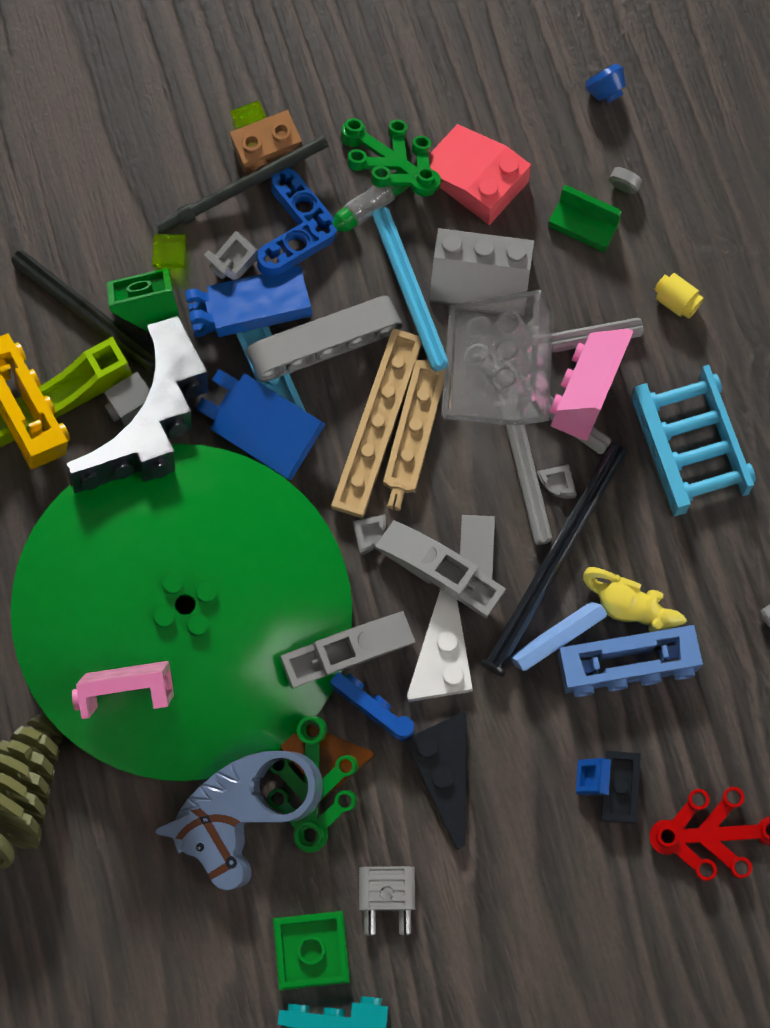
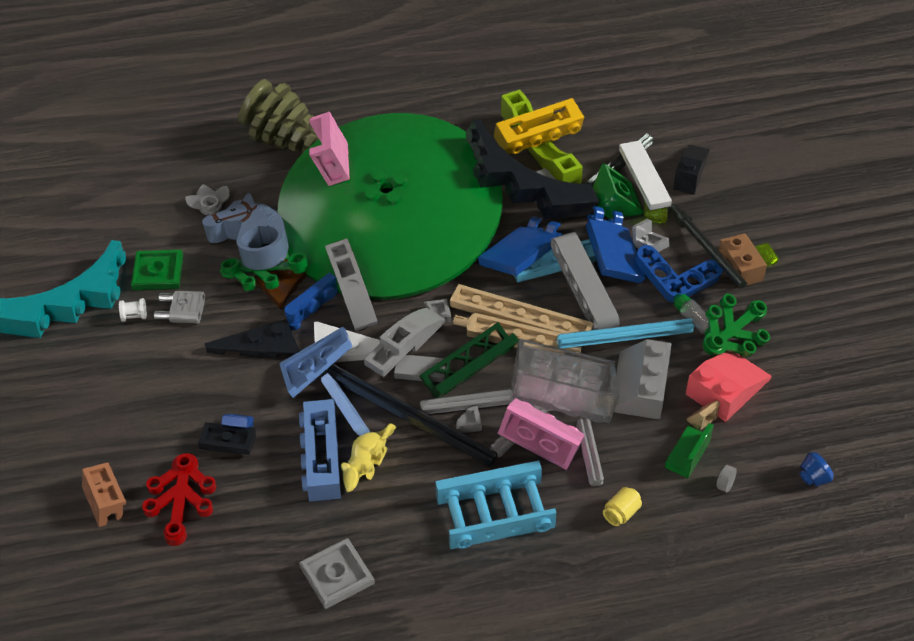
camera: 90 degrees right, 25 degrees down
none -> nougat hinge [82,462,126,527]
none -> white bush [119,298,147,322]
none -> light grey plate [185,184,230,215]
none -> medium blue wing [279,327,353,398]
none -> dark green fence [419,322,520,398]
none -> white tile [619,141,672,210]
none -> black slope [673,144,710,195]
none -> tan slope [686,401,720,430]

